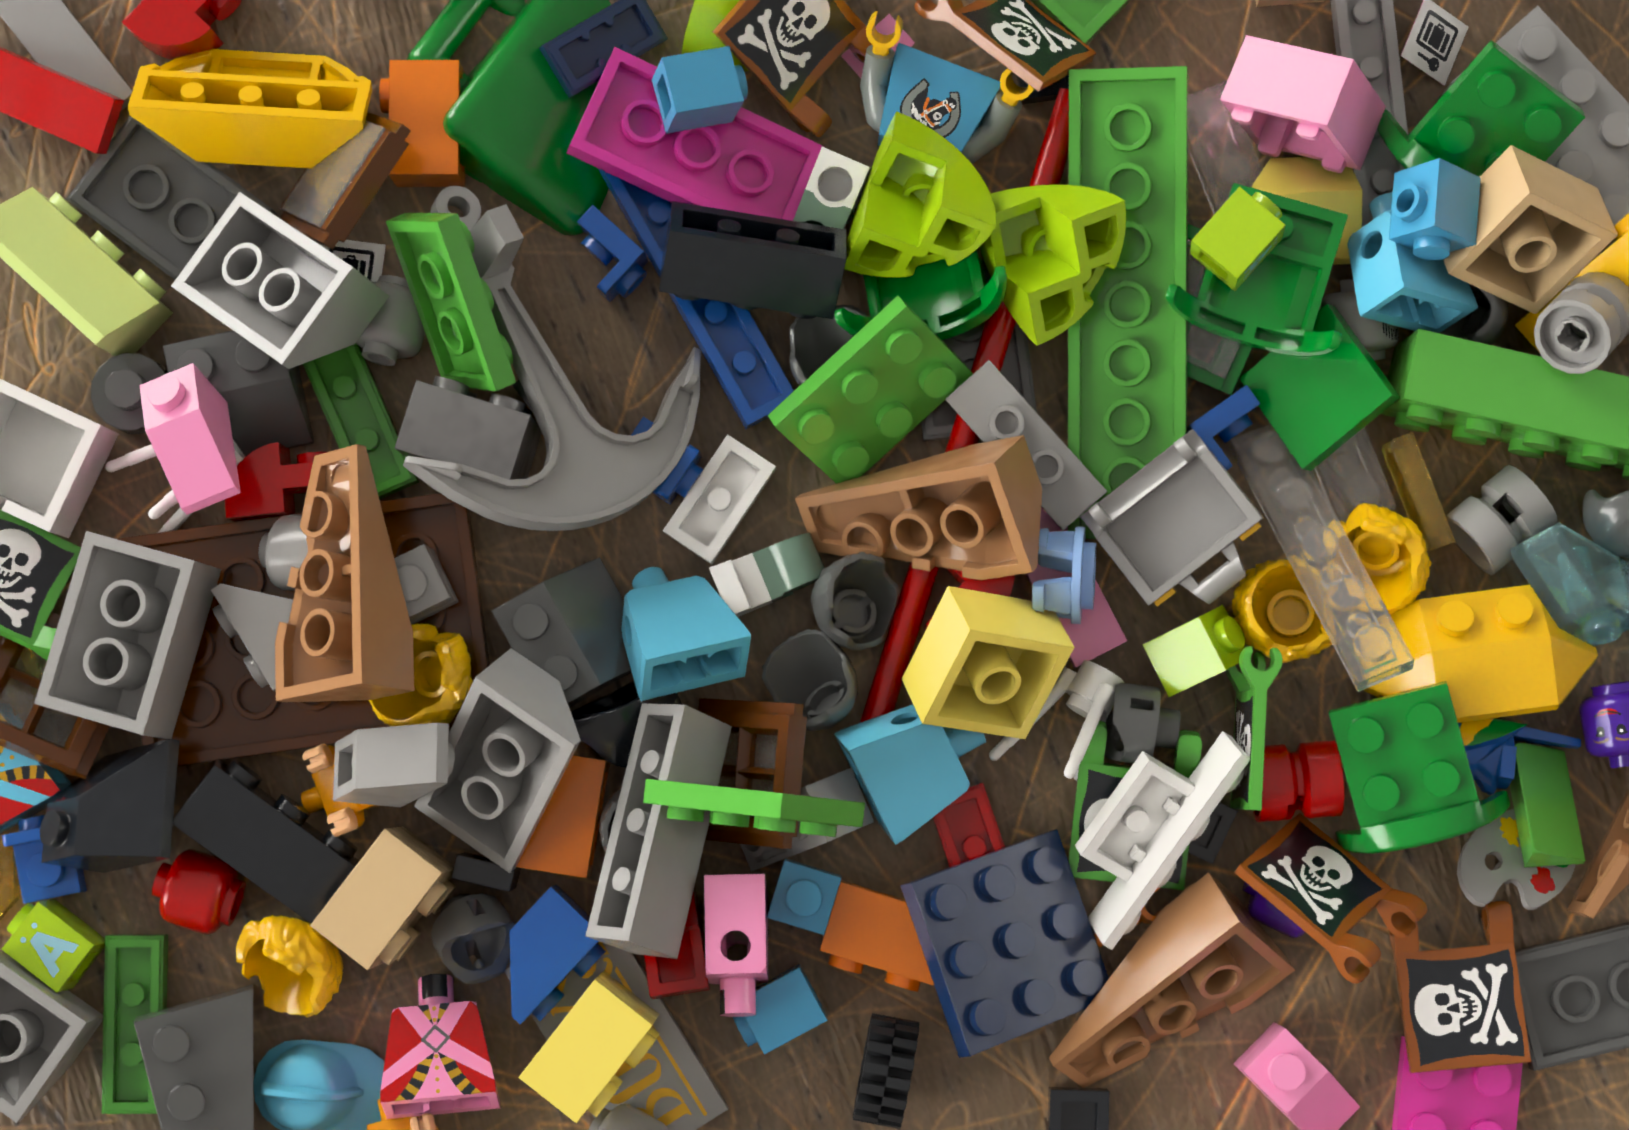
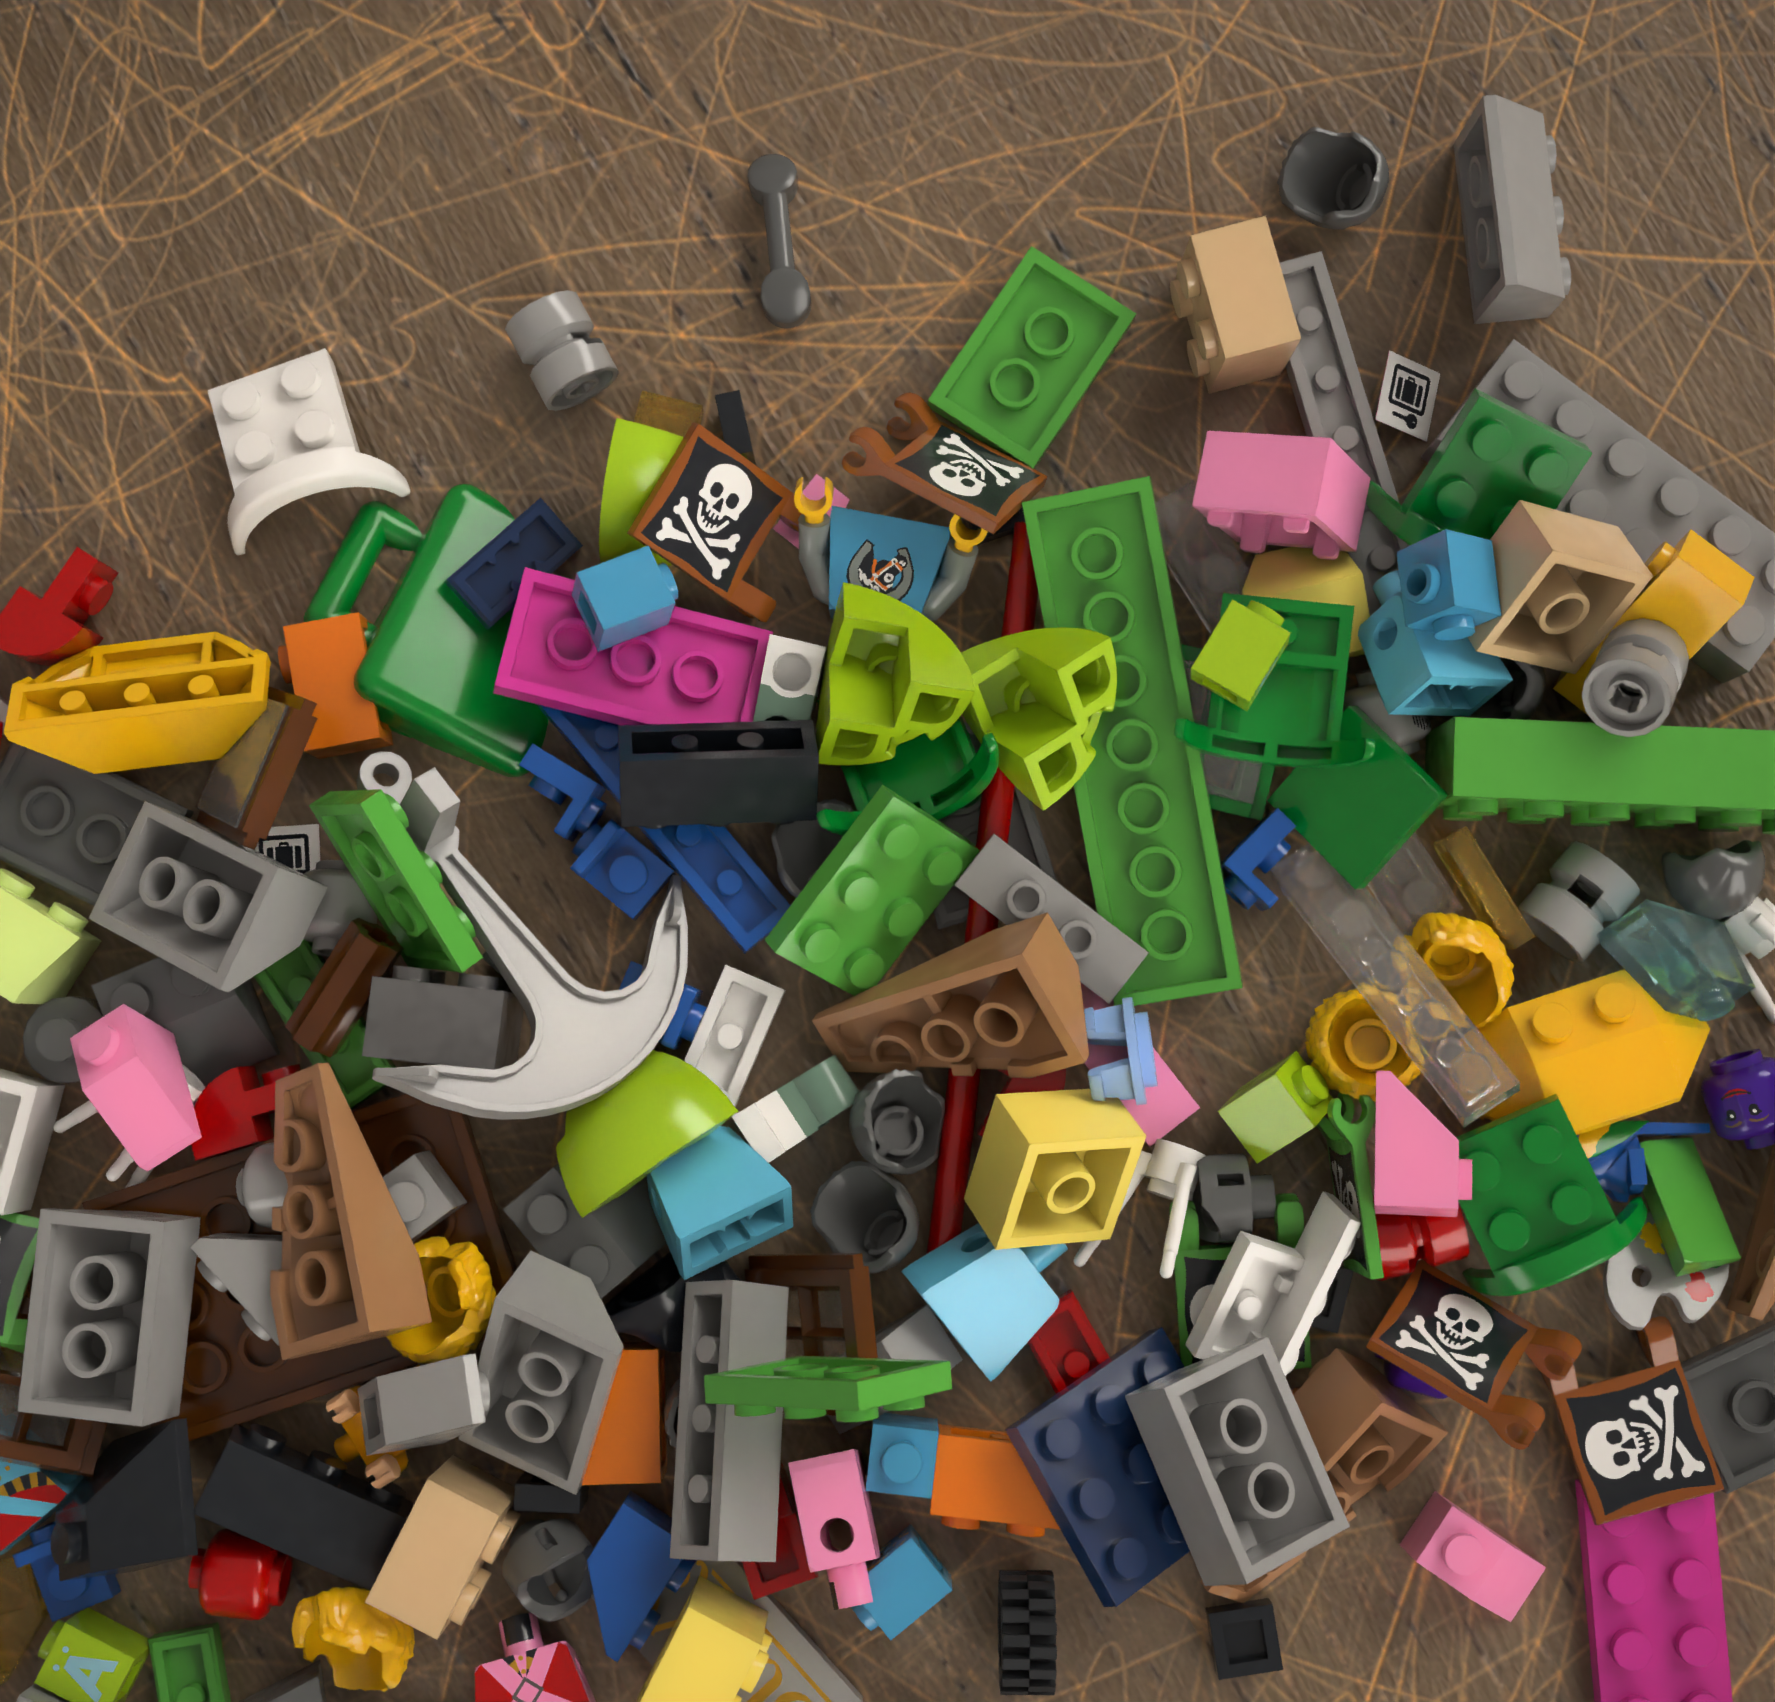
camera: 10 degrees left, 0 degrees up
light grey piece [1080,429,1264,607] -> none
none -> reddish brown axle [285,918,404,1057]
none -> lime brick [556,1050,738,1218]
none -> blue bracket [570,819,676,921]
none -> light grey slope [1125,1336,1350,1586]
none -> bright pink slope [1374,1071,1472,1217]

